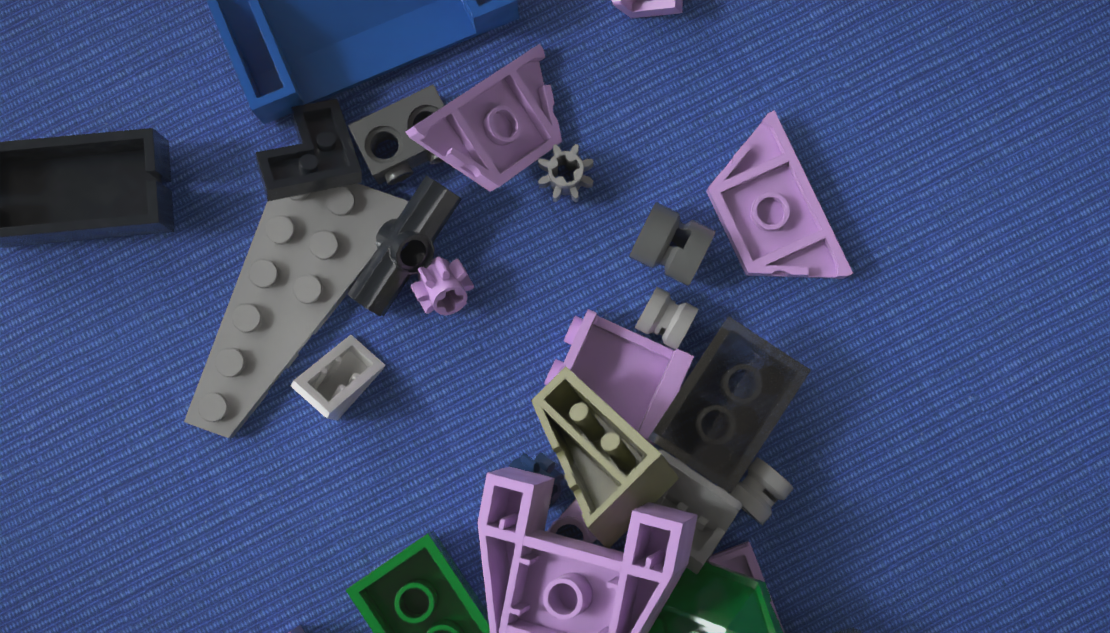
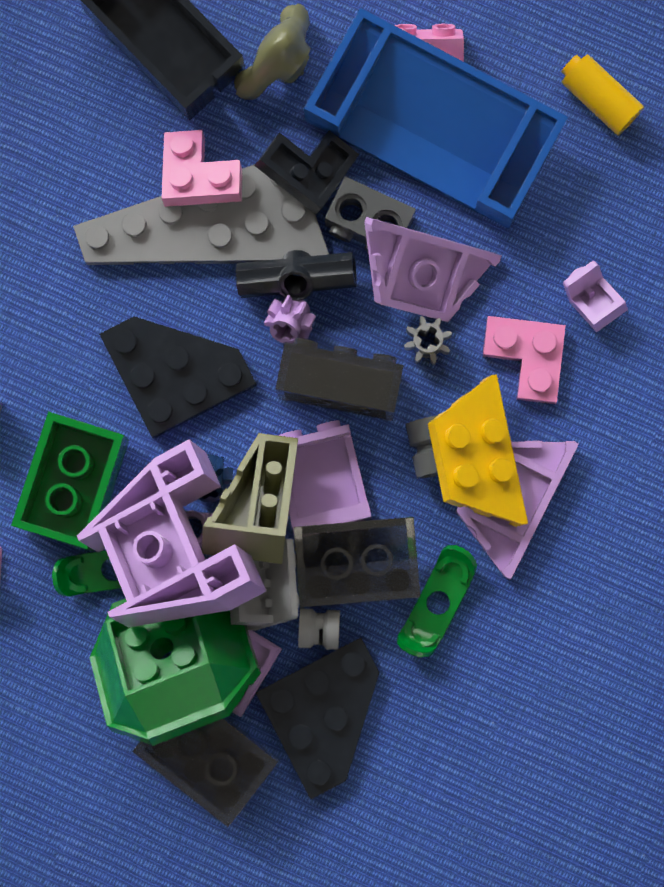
camera: 55 degrees right, 0 degrees up
white slope [291,335,385,420] -> none
light grey wheel [635,287,699,350] -> none
none -> black plate [99,316,257,439]
none -> bright pink plate [162,130,242,207]
none -> olive head [234,3,311,100]
none -> black plate [256,637,379,800]
none -> clear smoke brick [275,338,404,421]
none -> green piece [396,545,477,658]
none -> yellow wing [428,374,528,527]
none -> bright pink plate [483,316,566,404]

